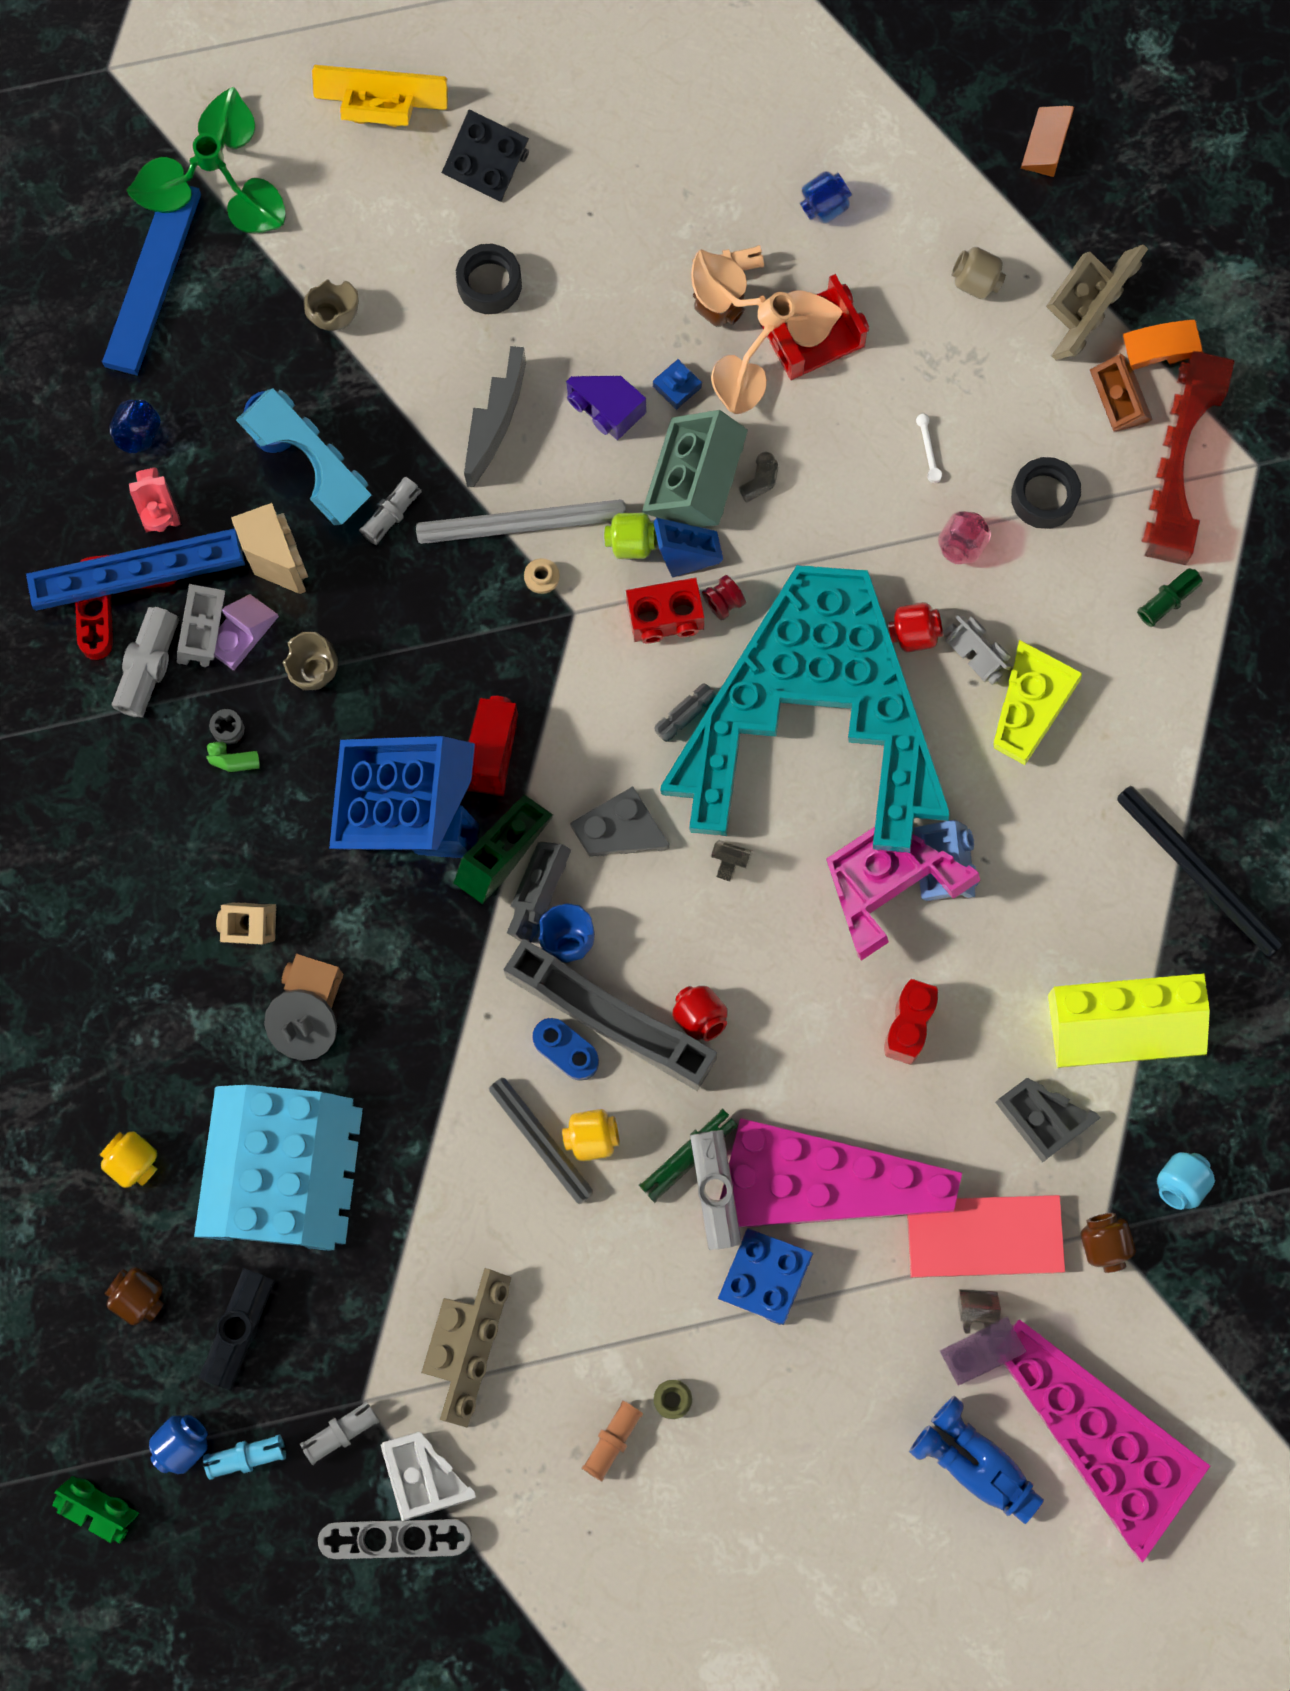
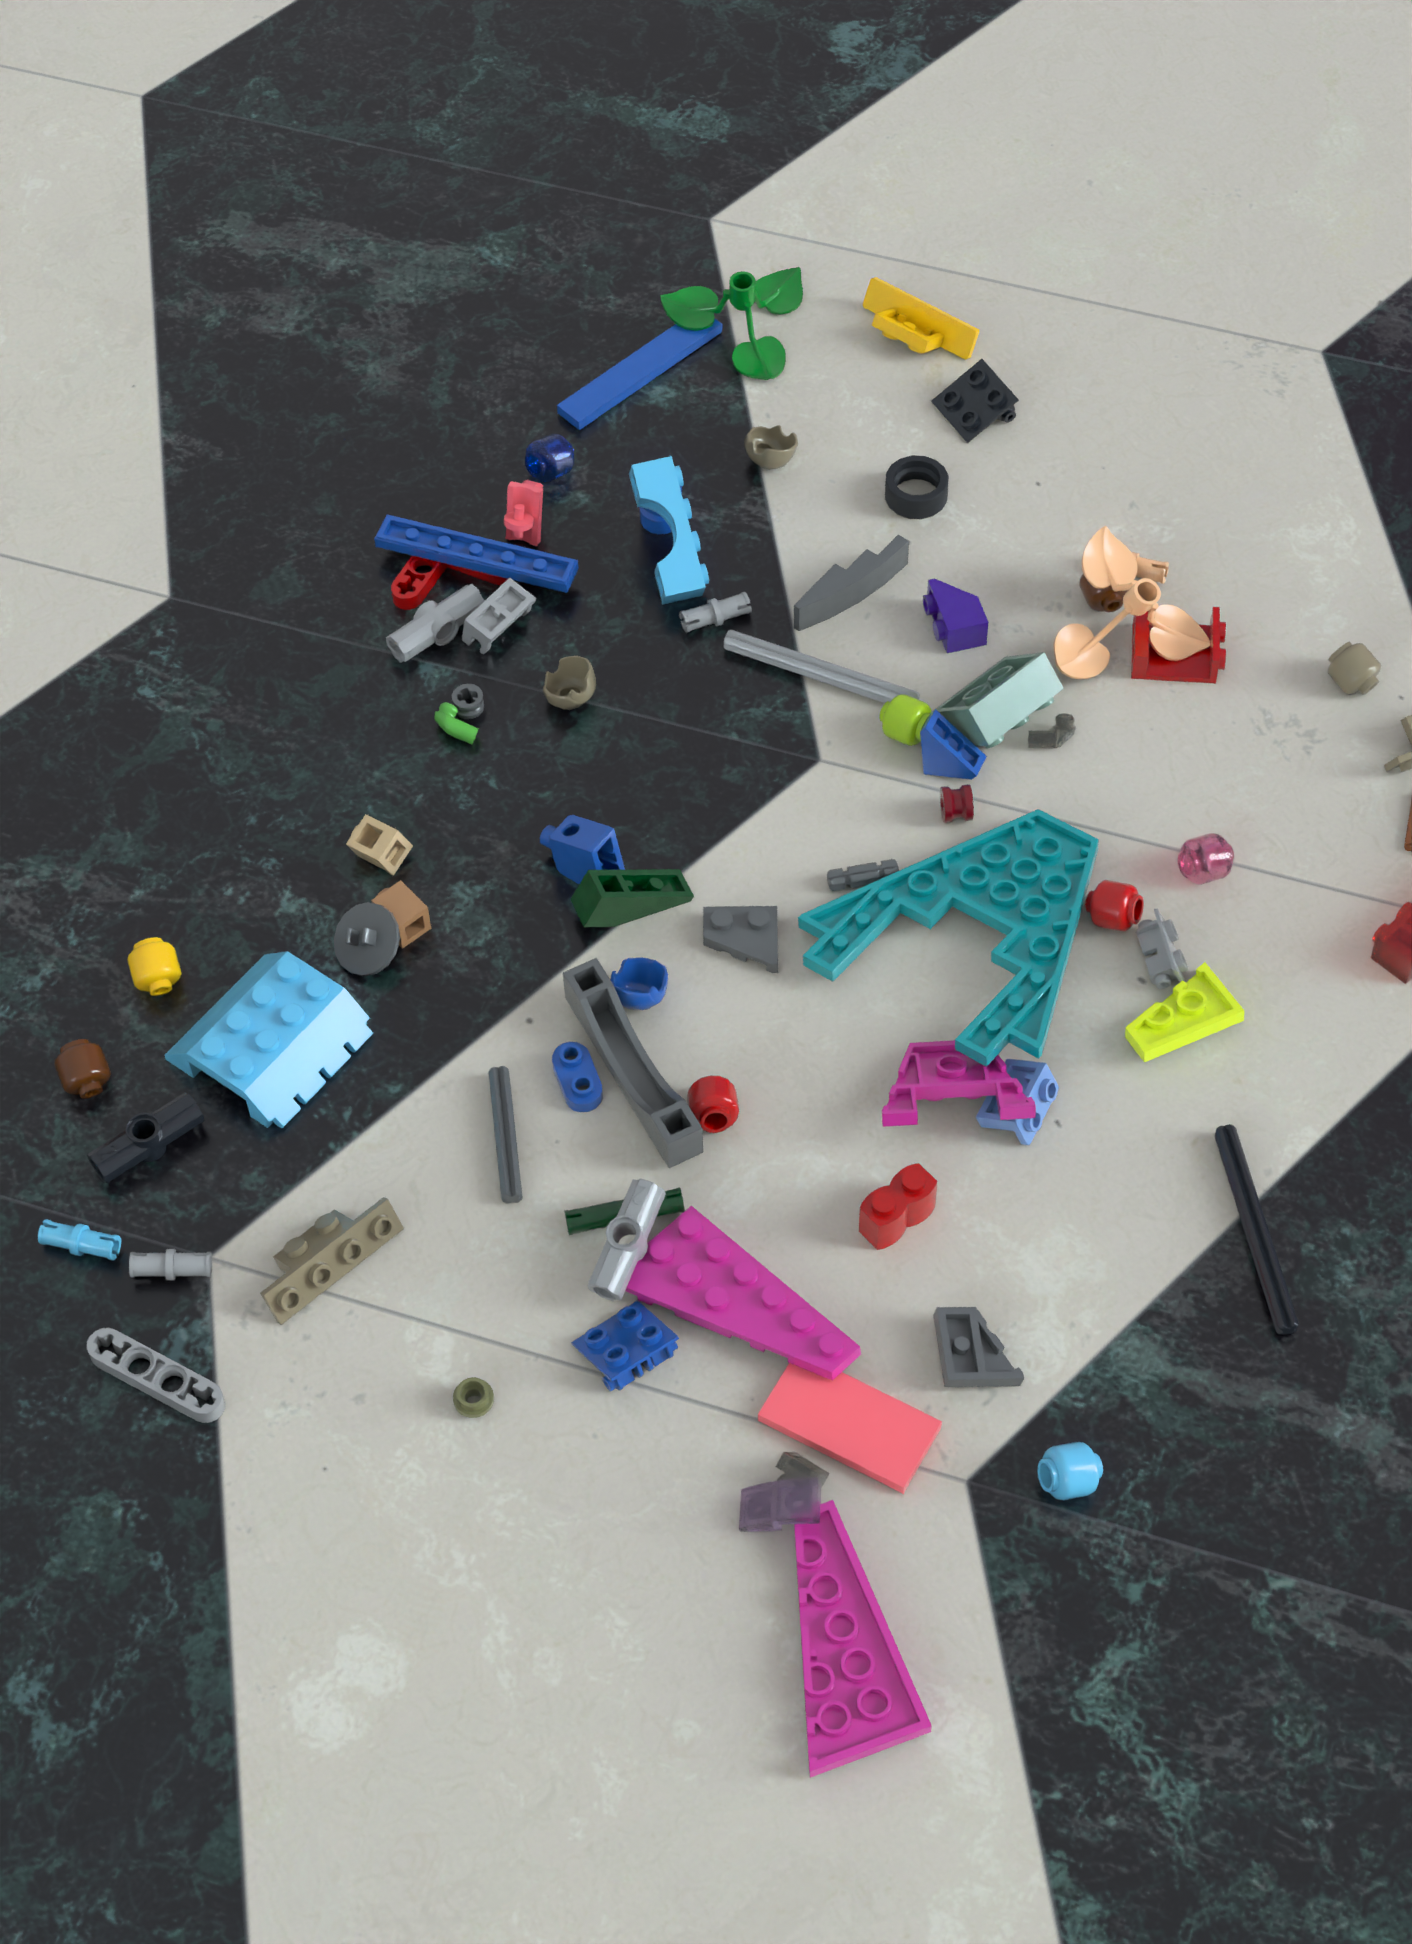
camera: 30 degrees right, 20 degrees down
blue head [149,1415,207,1474] -> none
lavender slope [214,594,279,670] -> none
tan slope [231,503,308,594] -> none
blue slope [329,736,475,850] -> none
white wing [381,1432,476,1521] -> none
red slope [467,696,518,796] -> none
dark grey hinge [507,841,571,943] -> none
tan plate [524,558,560,594] -> none
yellow head [562,1109,620,1161] -> none
nougat pin [581,1401,643,1482] -> none
red brick [626,577,705,644] -> none
blue tile [653,359,702,410] -> none
clear smoke tile [711,840,753,882] -> none
clear blue head [799,171,853,224] -> none
blue piece [909,1395,1044,1524] -> none
white hinge [916,413,942,483] -> none
black tyre [1011,457,1081,529] -> none
neon yellow slope [1048,973,1210,1068] -> none
reddish brown head [1080,1213,1136,1273] -> none
dark green axle [1137,568,1203,627] -> none

